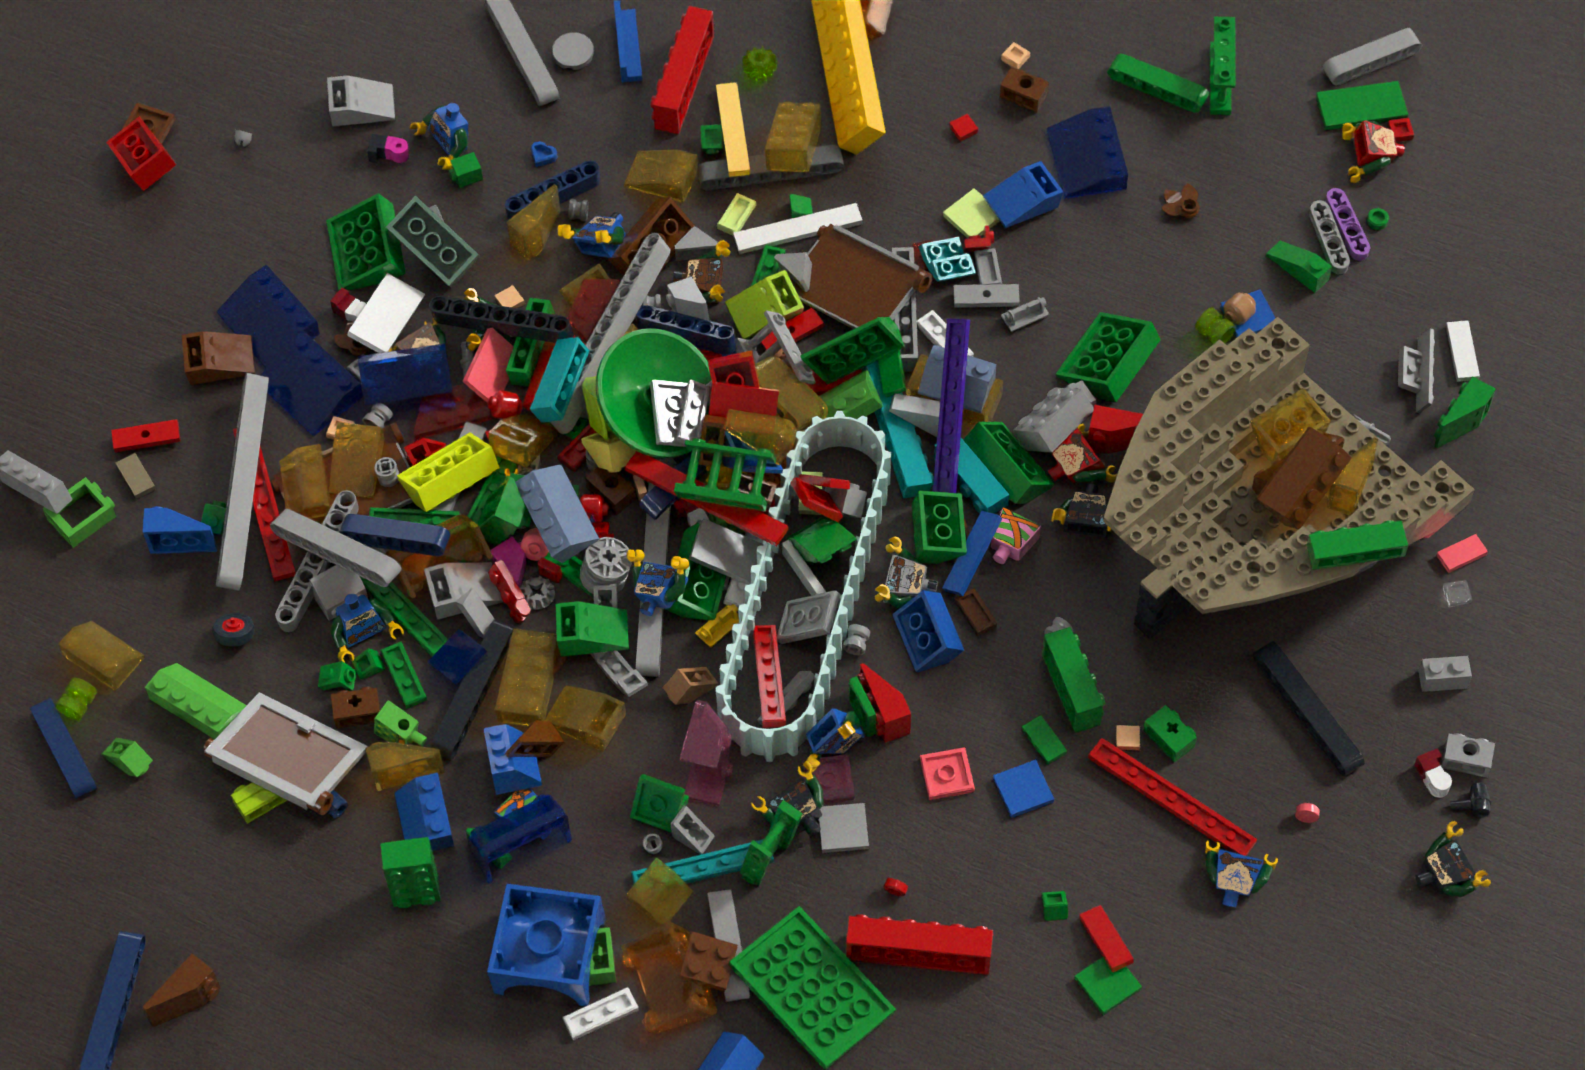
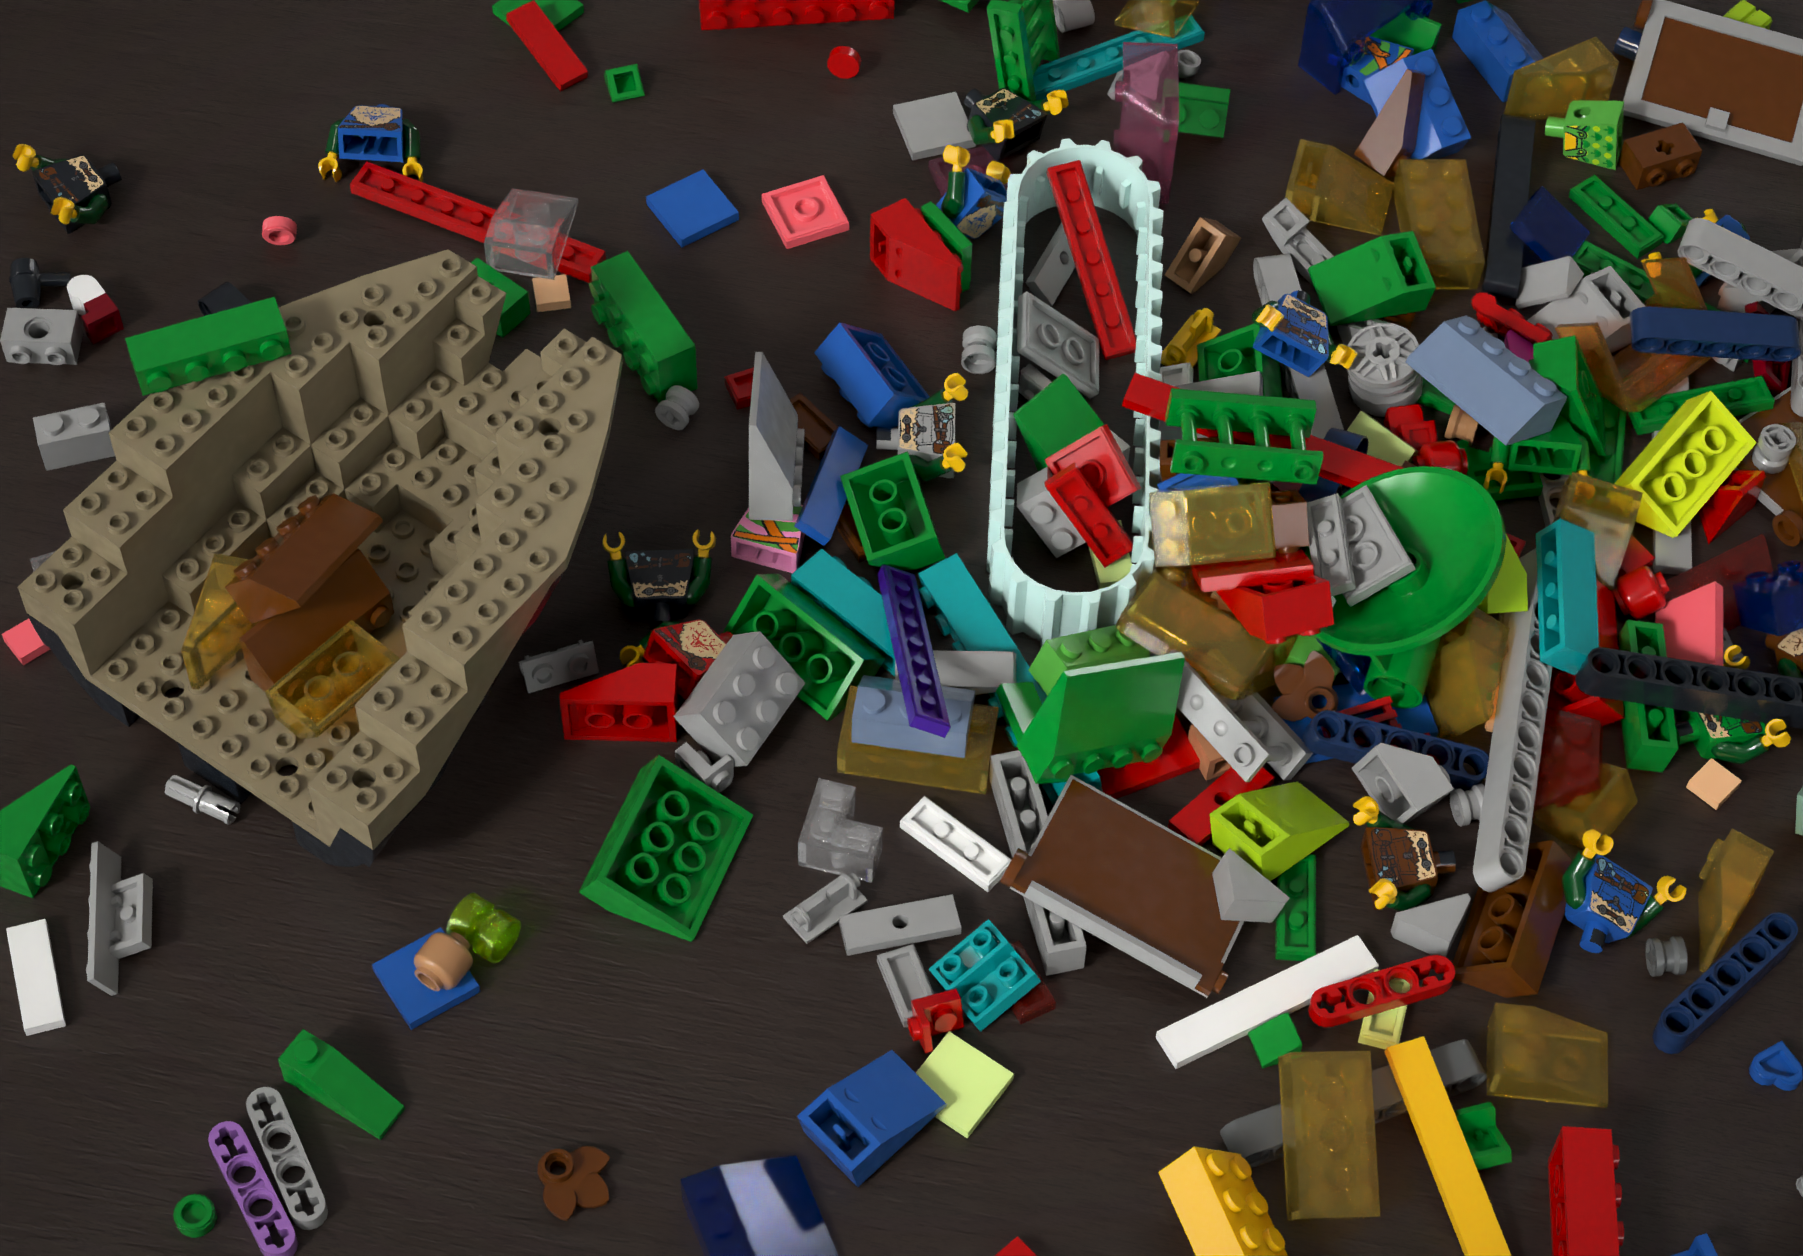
camera: 165 degrees right, 5 degrees down
green bracket [318,661,356,691] -> none
green tile [1022,715,1067,765] -> none
none -> clear slope [484,188,579,280]
none -> red tile [724,367,754,410]
none -> light grey slope [749,352,805,521]
none -> clear brick [798,778,883,883]
none -> red beam [1308,955,1455,1028]
none -> yellowish green tile [1347,411,1419,467]

